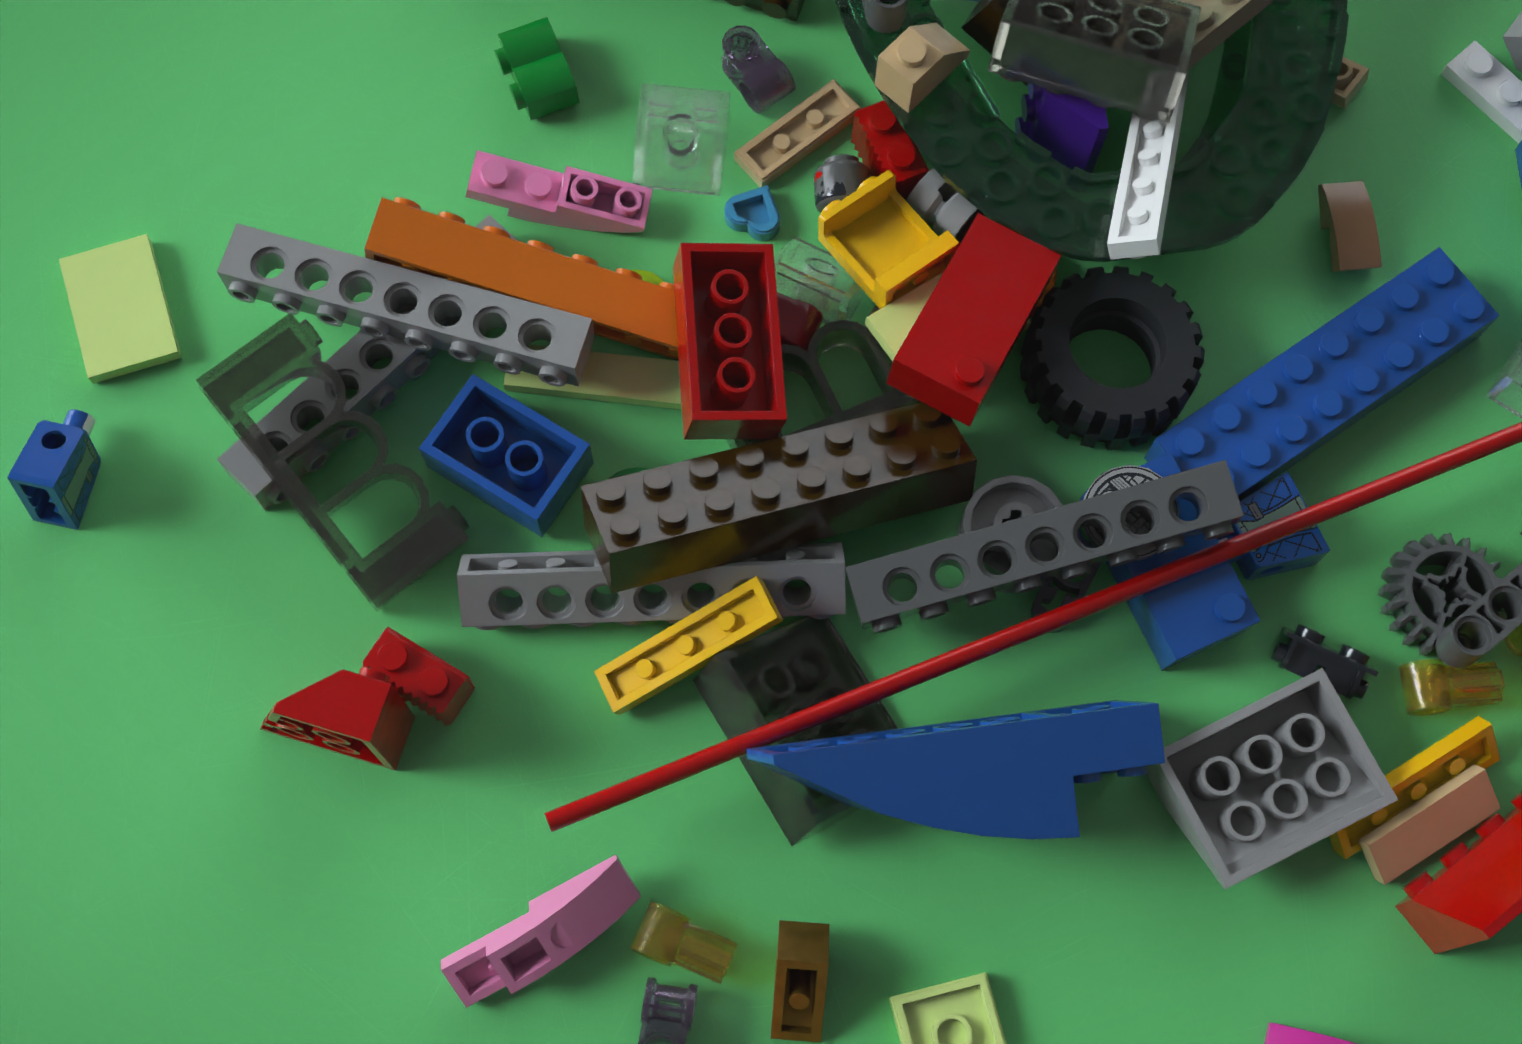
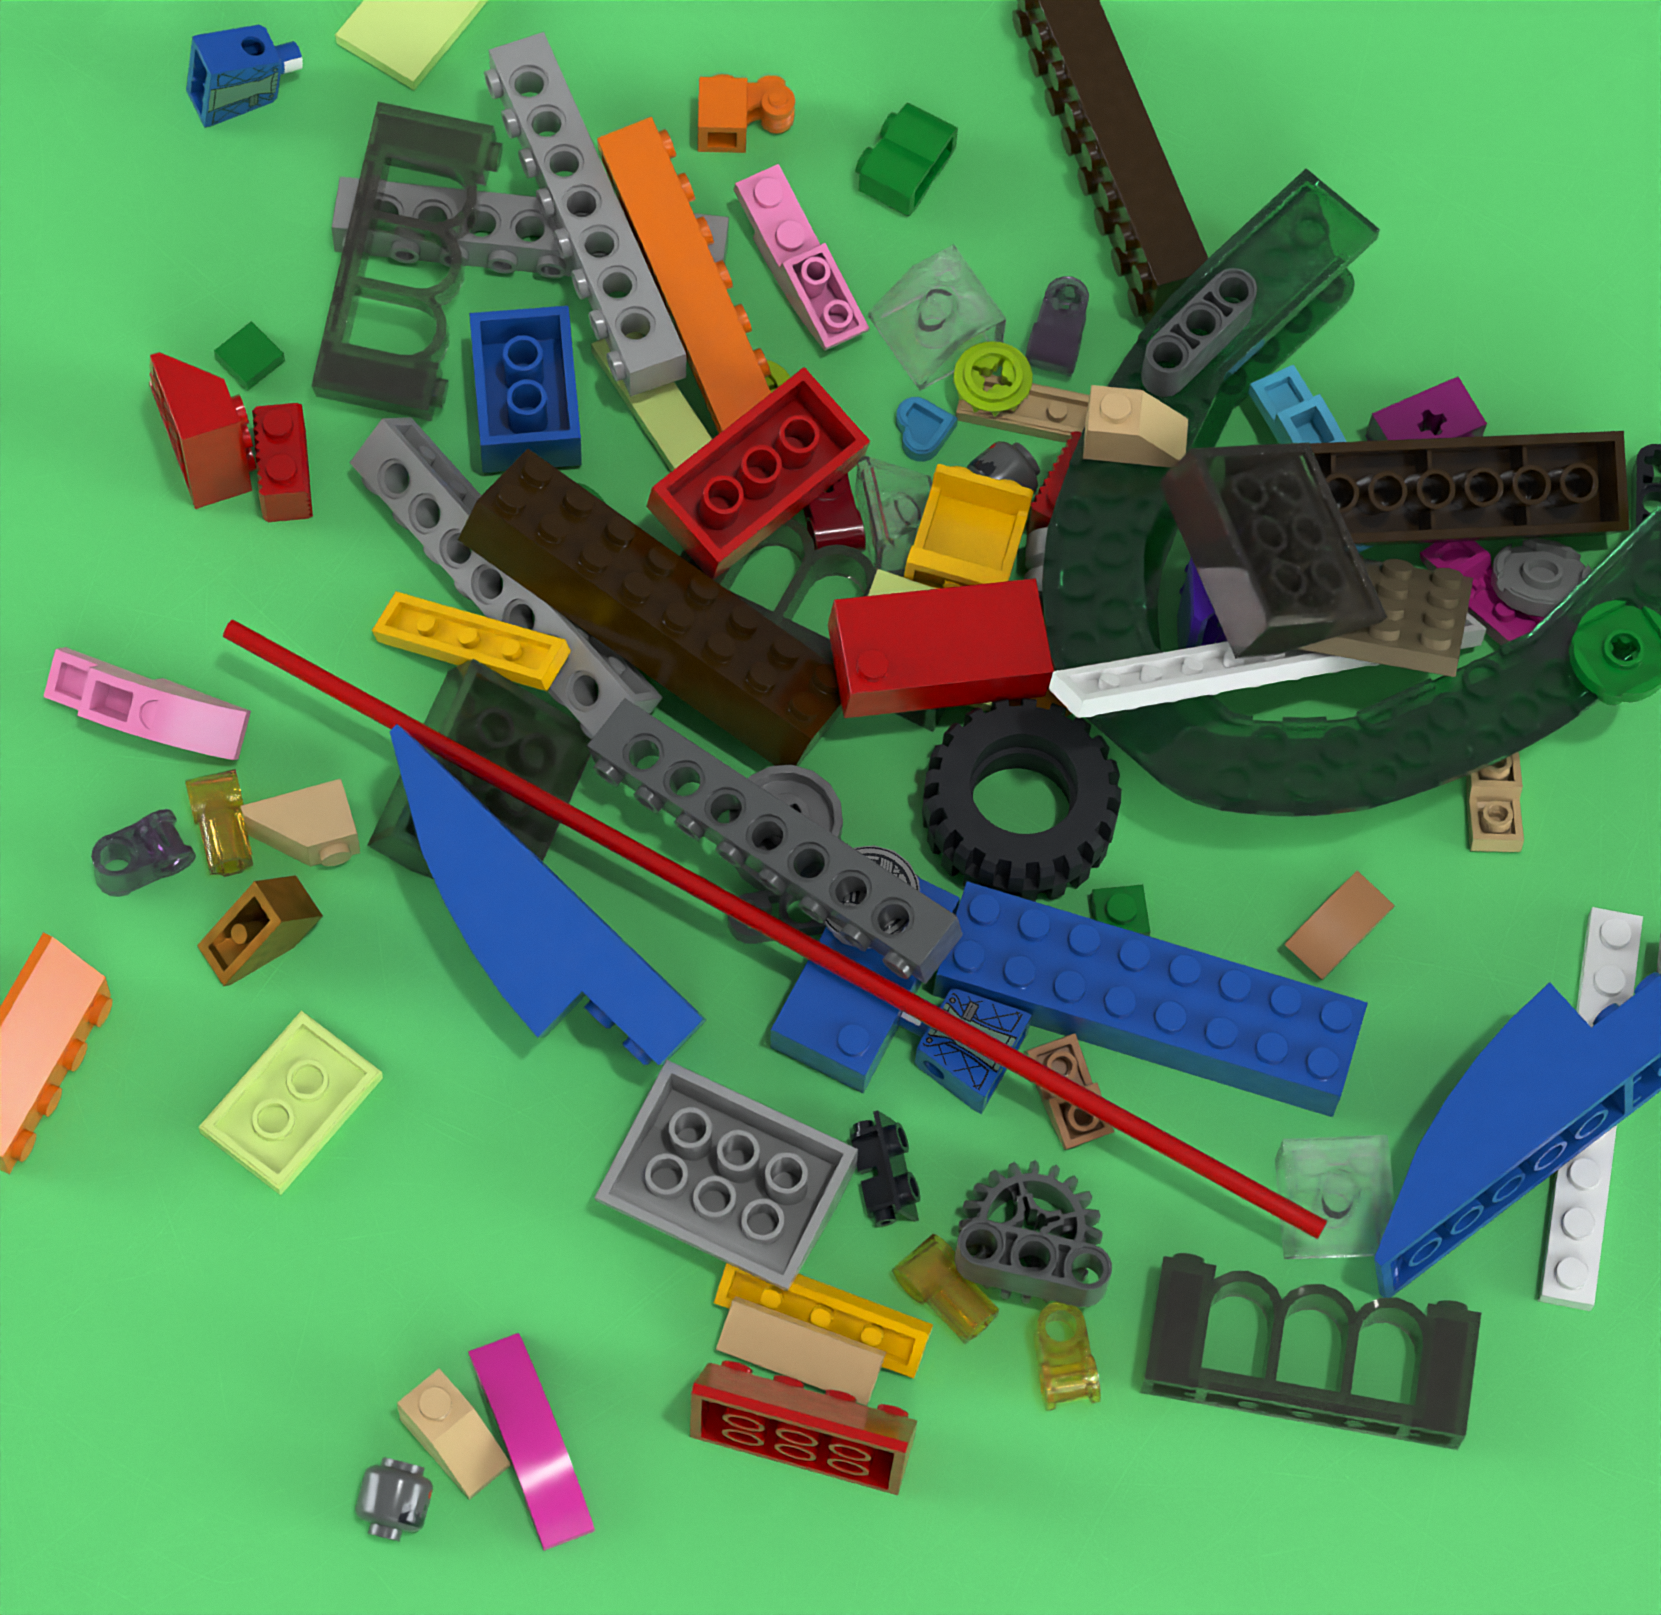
camera: 50 degrees right, 5 degrees down
none -> green tile [214,321,285,391]
none -> tan slope [241,779,360,867]
none -> orange brick [698,74,795,153]
none -> lime gear [953,341,1033,417]
none -> medium nougat slope [1023,1034,1114,1150]
none -> green plate [1091,884,1150,936]

